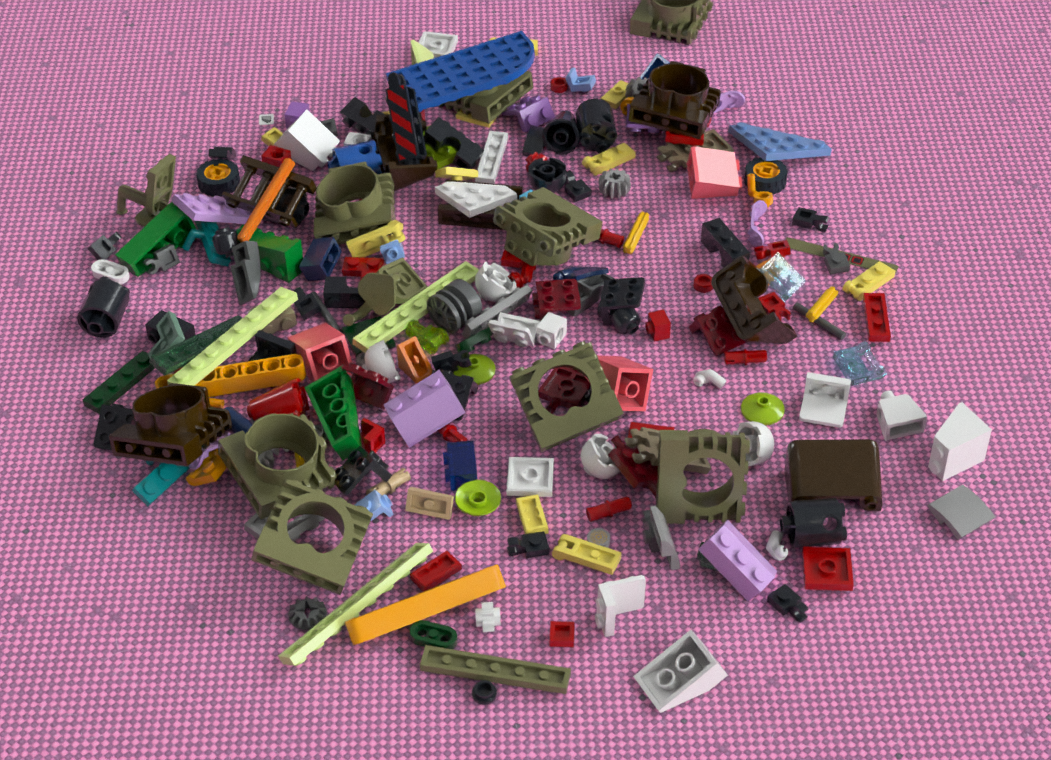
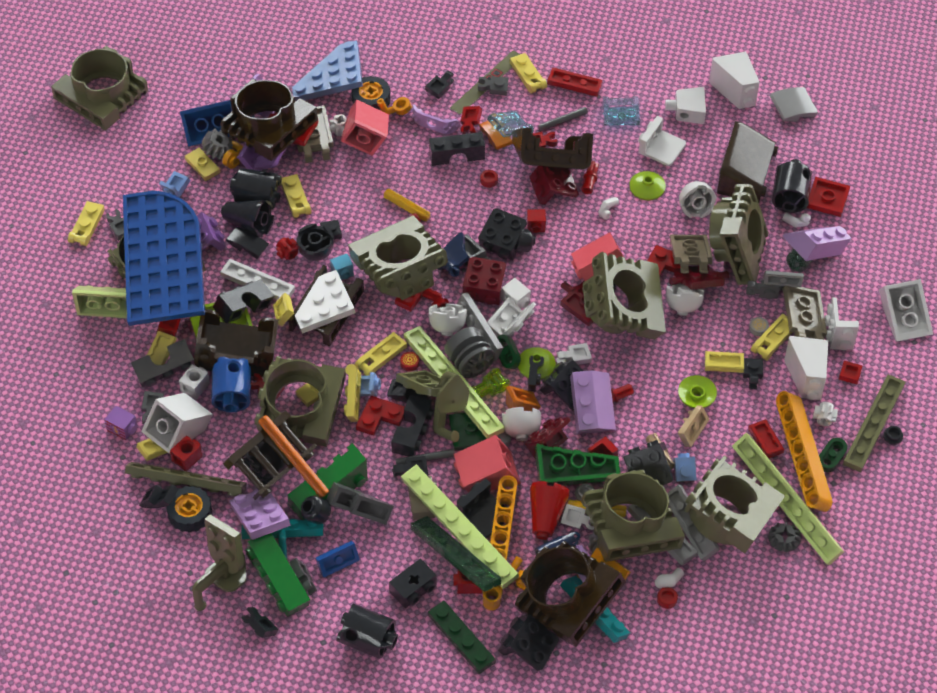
camera: 75 degrees left, 10 degrees up
white plate [91,259,130,285] -> none
sand green plate [148,311,185,369] -> none
white sticker [259,114,274,125] -> none
dark blue brick [299,237,342,281] -> none
black hinge [385,72,427,165] -> none
white plate [419,31,458,58] -> none
clear blue brick [443,441,477,491] -> none
white plate [506,457,554,497] -> none
red axle [586,496,632,522] -> none
light grey gear [598,168,631,199] -> none
black plate [767,584,808,623] -> none
yellow axle [805,286,838,322] -> none
none -> olive plate [125,462,247,496]
none -> blue plate [315,541,360,578]
none -> light yellow plate [355,332,407,376]
none -> red tile [400,352,419,371]
none -> white plate [556,343,592,365]
none -> white arm [655,568,684,589]
none -> red tile [657,587,678,609]
none -> dark tan tile [783,286,827,340]
none -> white slope [784,336,828,400]

